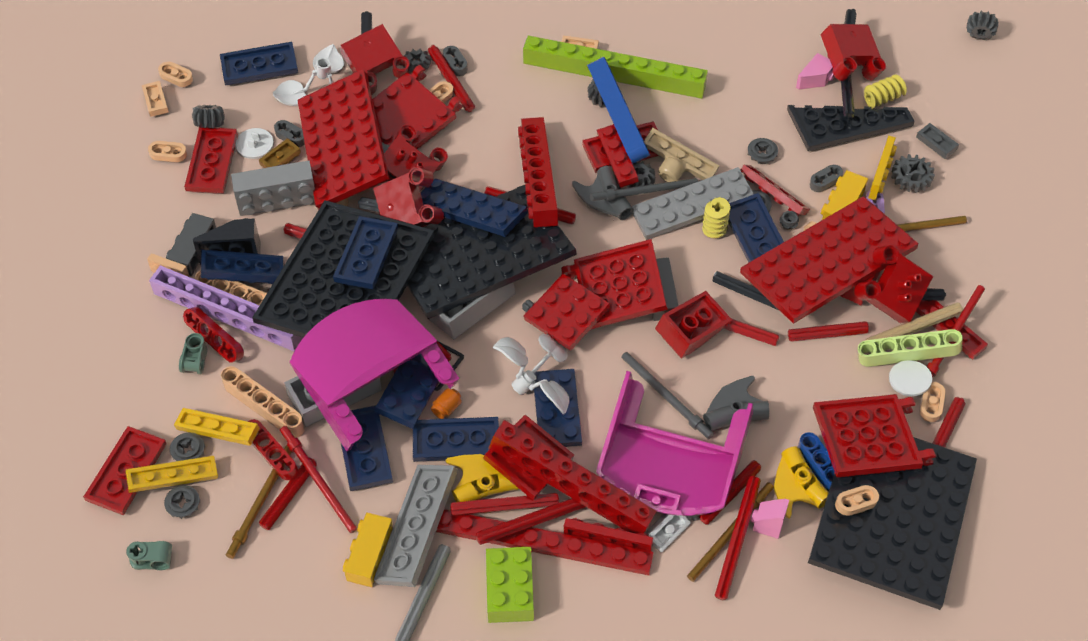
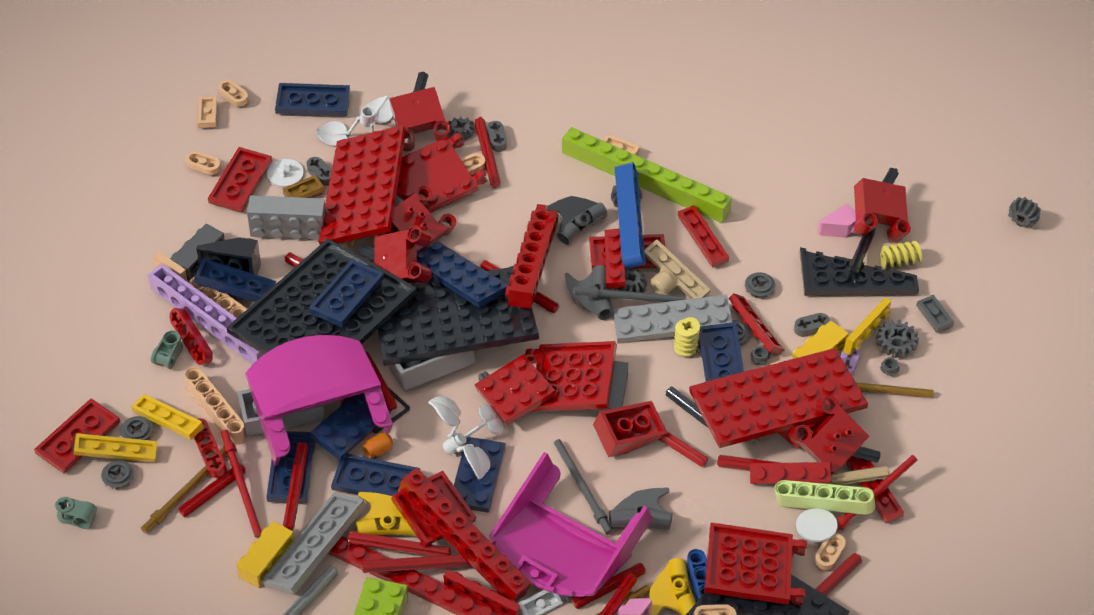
camera: 15 degrees right, 5 degrees down
dark grey gear [192,105,225,128] -> none
none -> red axle [283,442,308,531]
none -> dark grey pin [546,196,607,245]
none -> red plate [678,205,729,268]
none -> red plate [750,462,832,484]
none -> dark grey plate [880,357,900,376]

